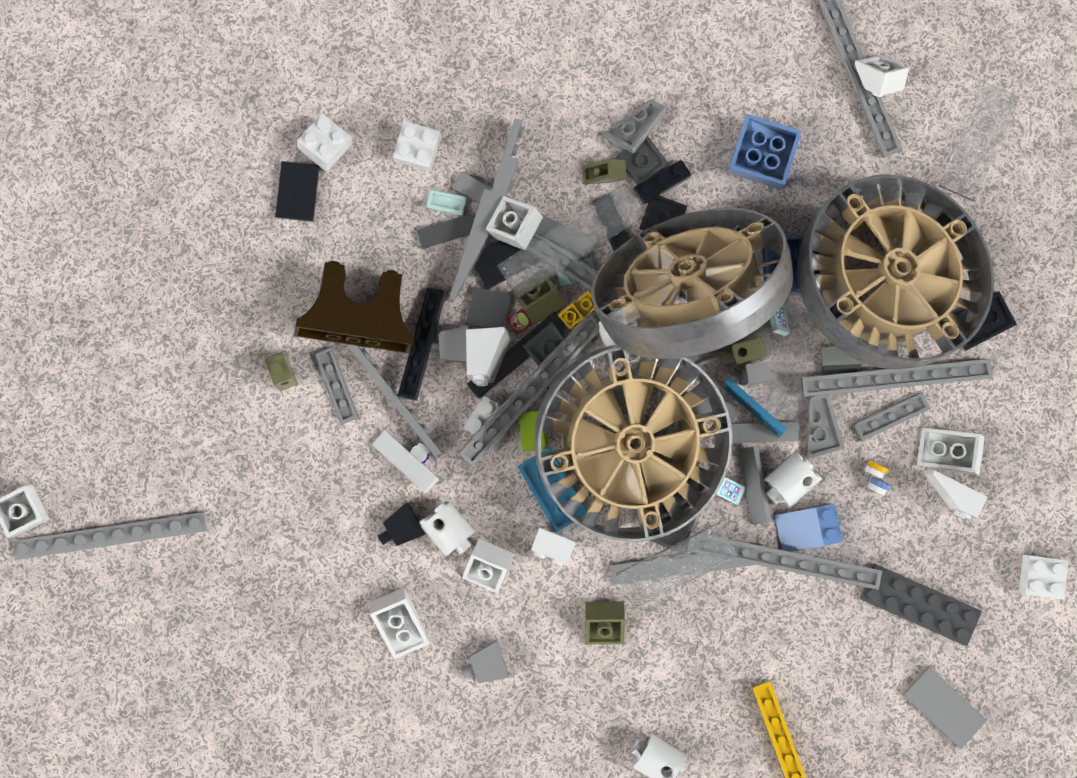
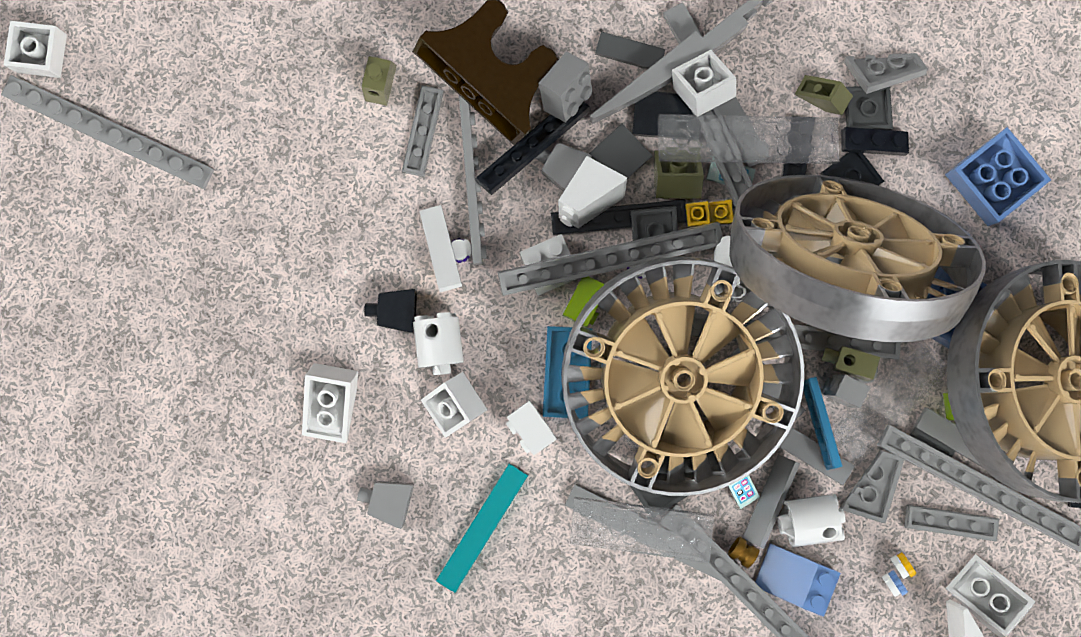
camera: 30 degrees right, 0 degrees up
light aqua tile [426,189,467,216] -> none
tile [506,309,533,335] -> none
olive slope [585,601,625,645] -> none
tile [770,304,790,336] -> none
none -> teal tile [436,463,528,593]
none -> light grey brick [539,51,592,123]
none -> pearl gold wheel [727,536,760,569]

